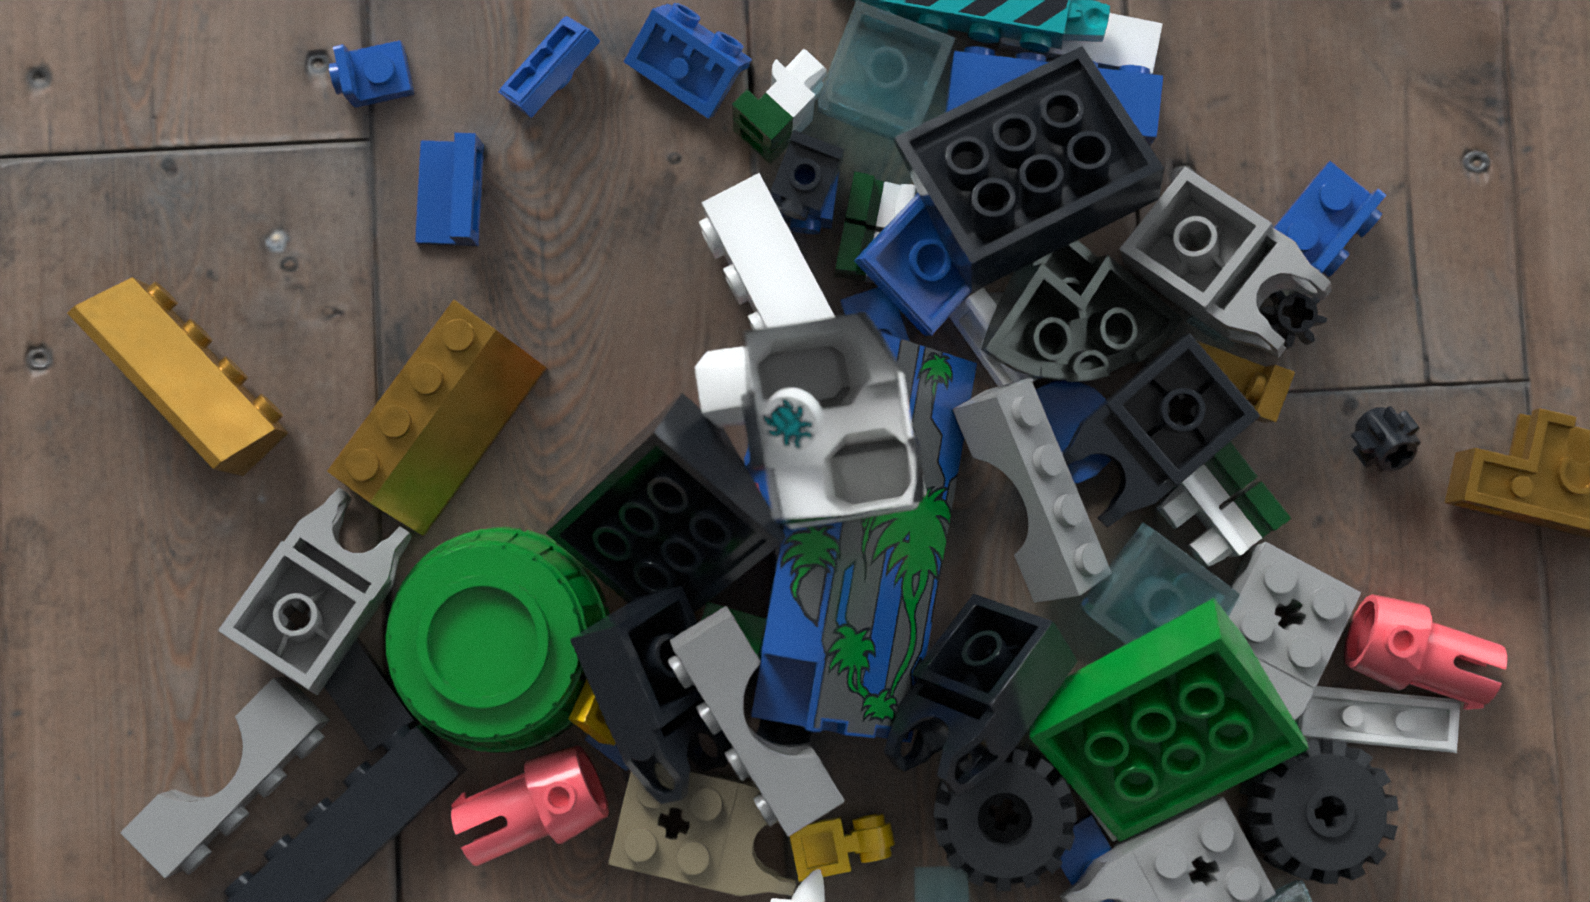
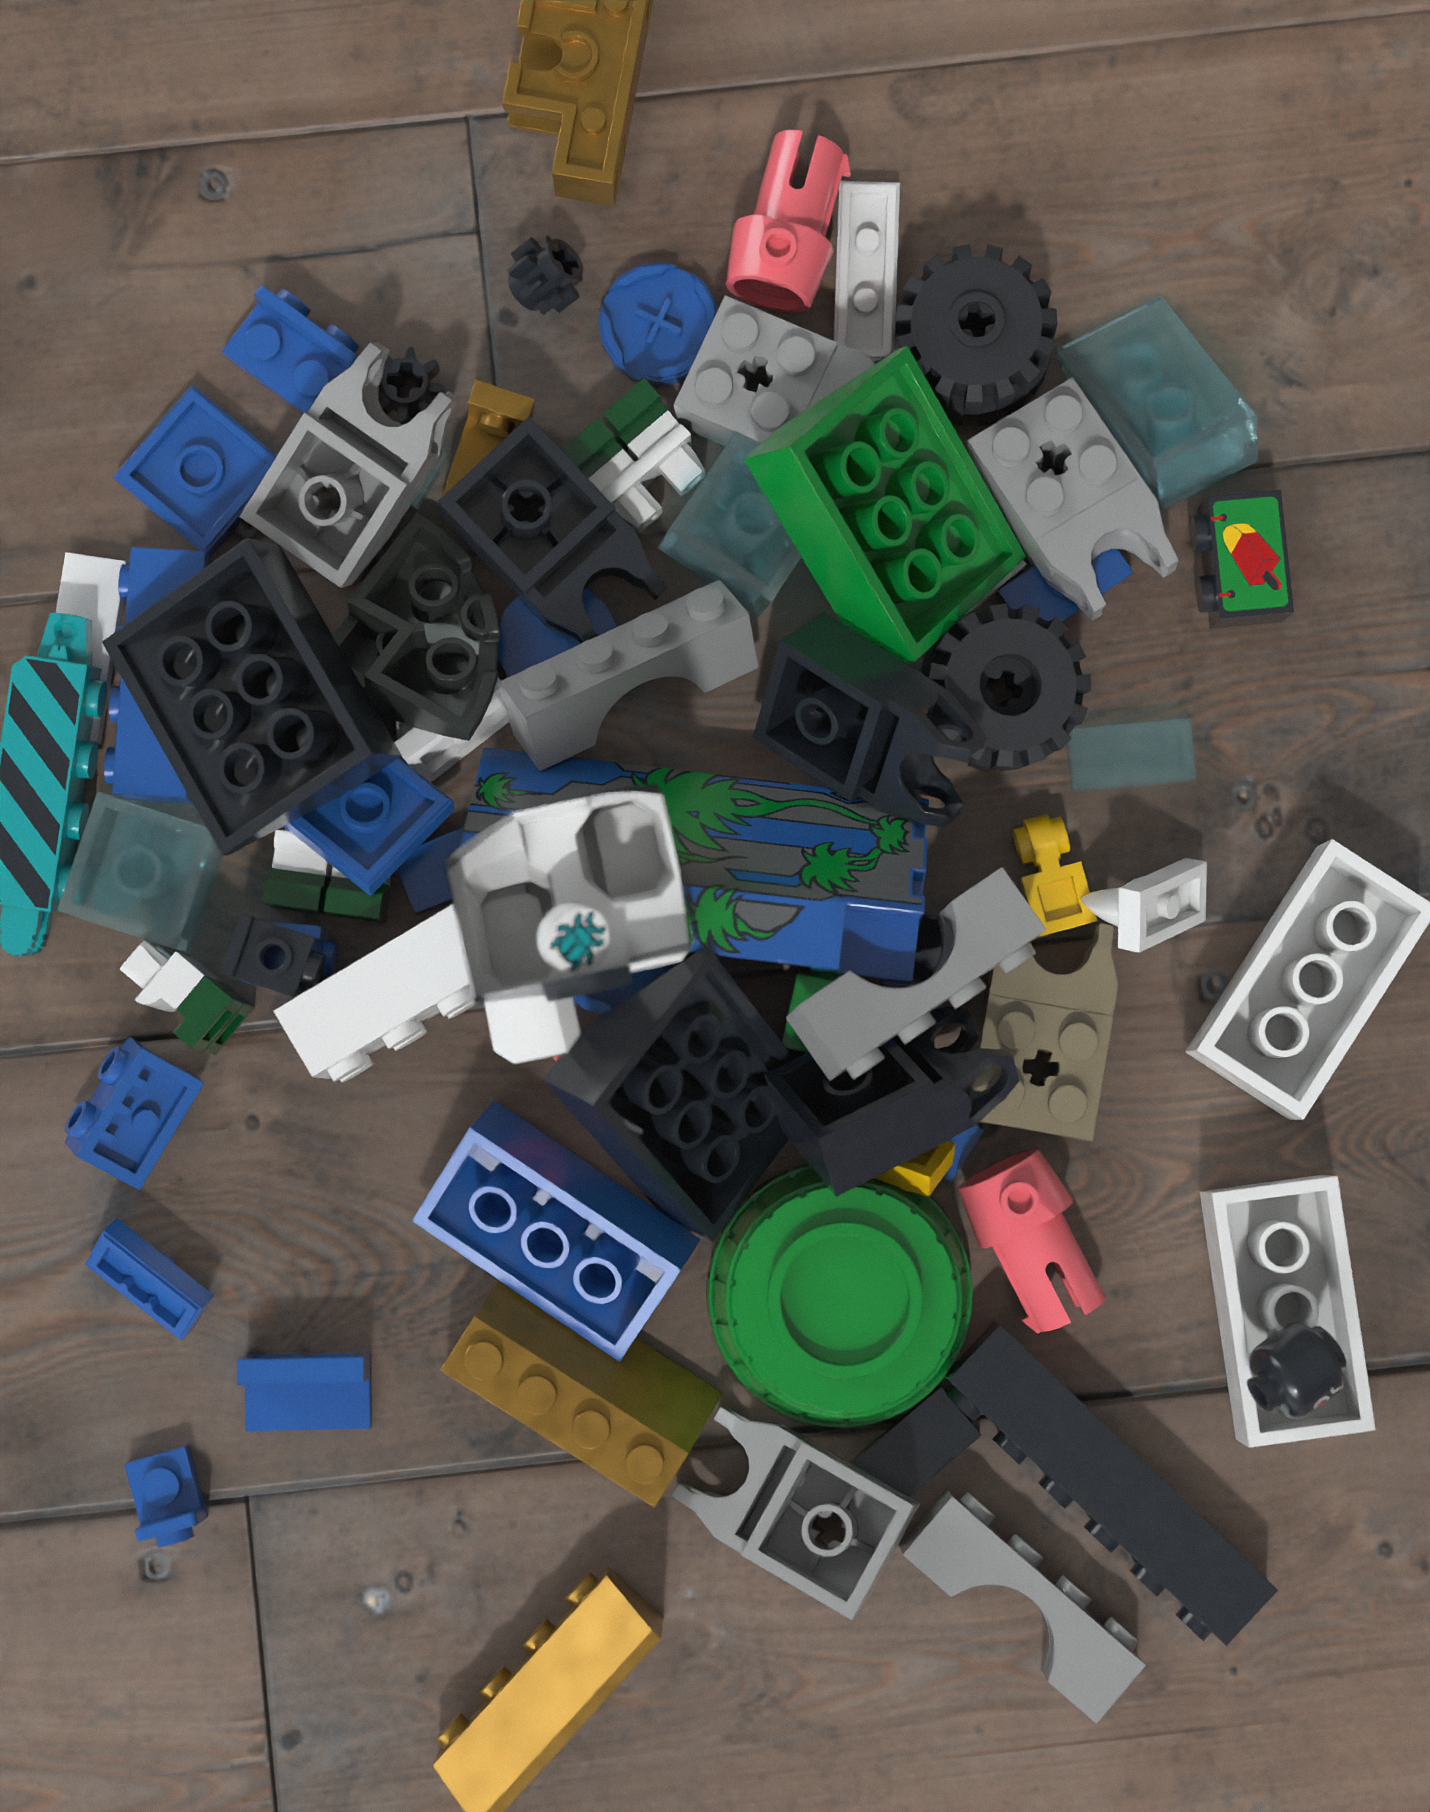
camera: 100 degrees left, 0 degrees up
none -> blue tile [113,385,277,557]
none -> blue slope [412,1100,701,1362]
none -> blue tile [598,262,717,387]

